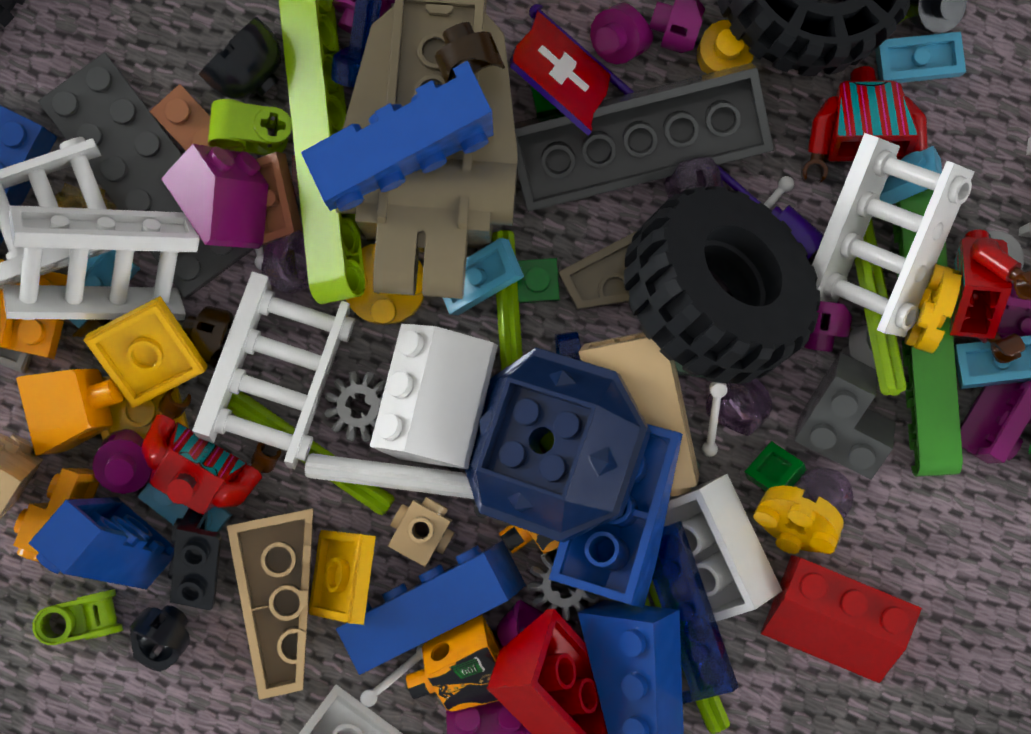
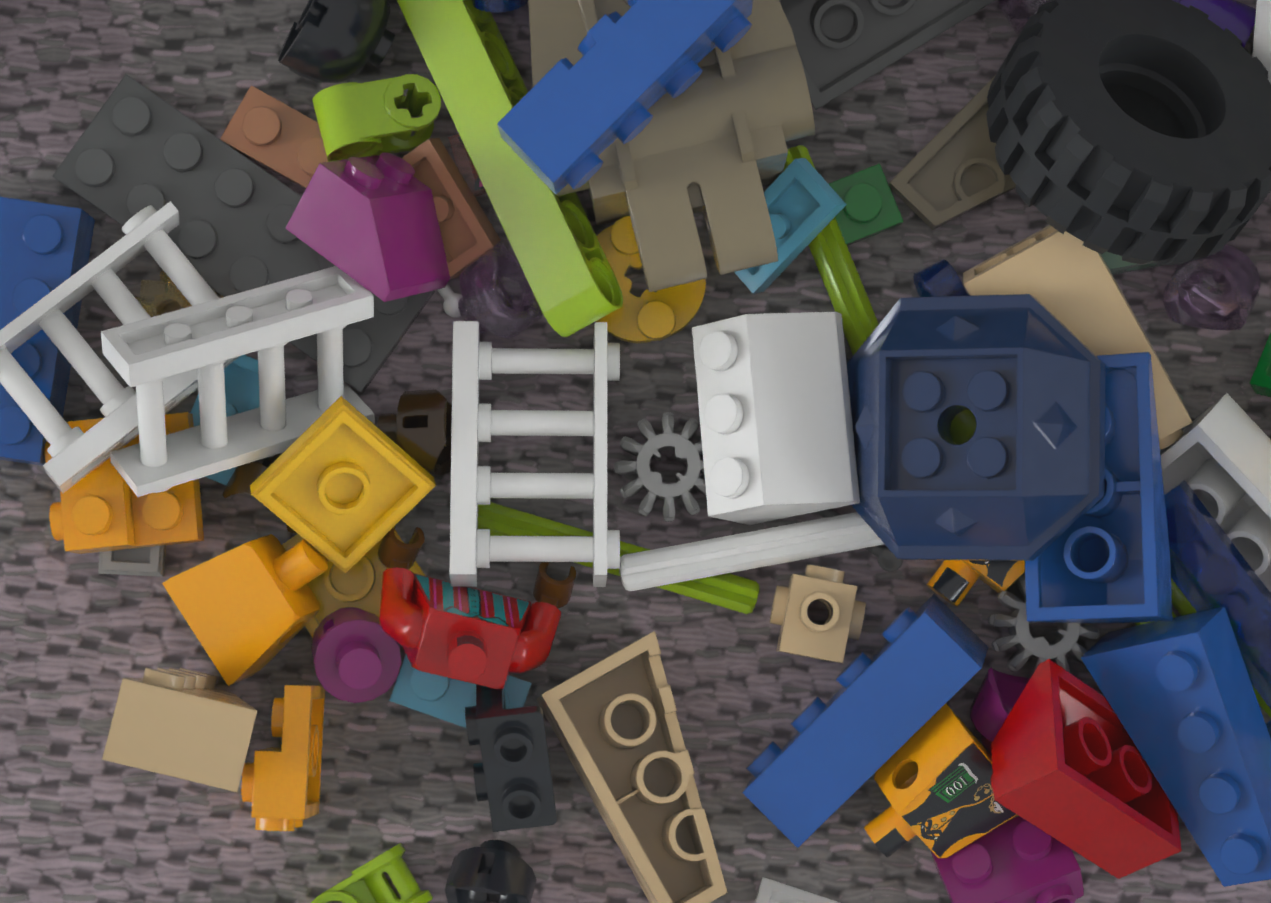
camera: 15 degrees left, 0 degrees up
blue wedge [29,497,174,590] -> none
yellow tile [308,530,376,625] -> none
white hinge [360,643,424,707] -> none
white hinge [701,382,727,457] -> none

